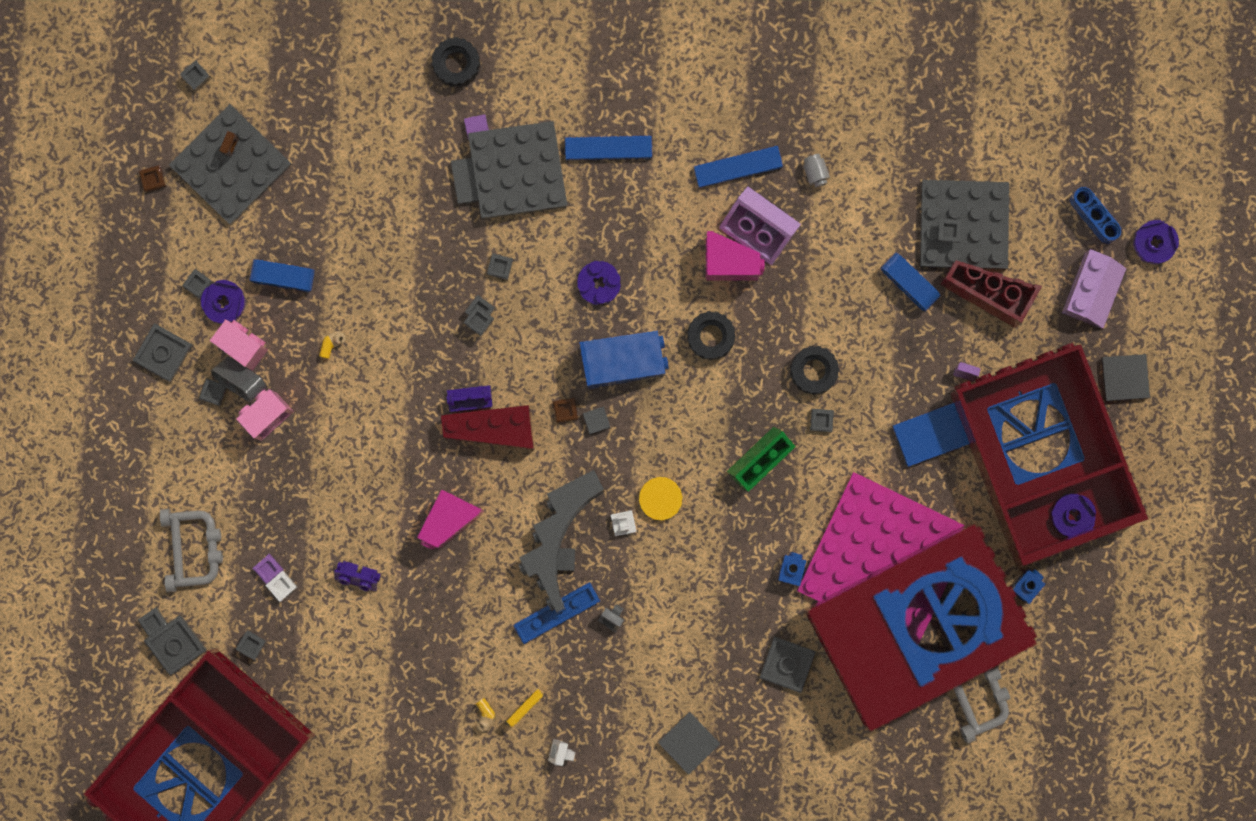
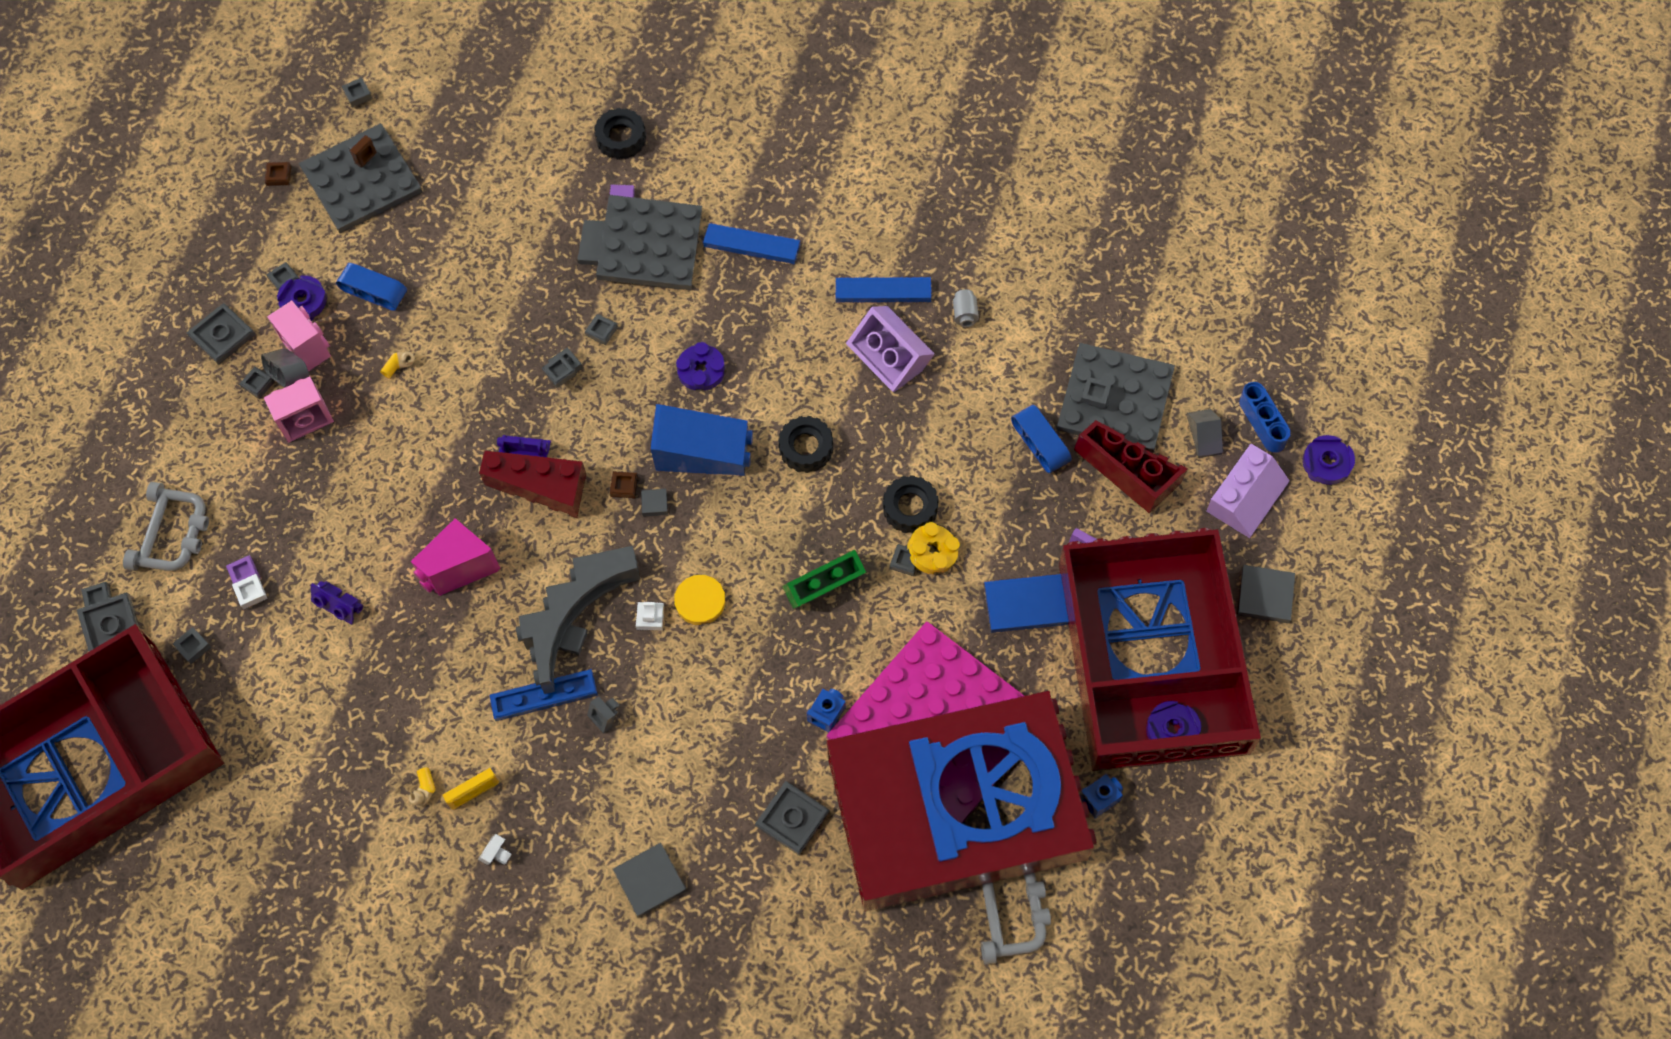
camera: 15 degrees right, 20 degrees down
dark pink slope [706,231,764,281] -> none
none -> yellow plate [907,522,960,574]
none -> dark grey slope [1186,409,1223,458]

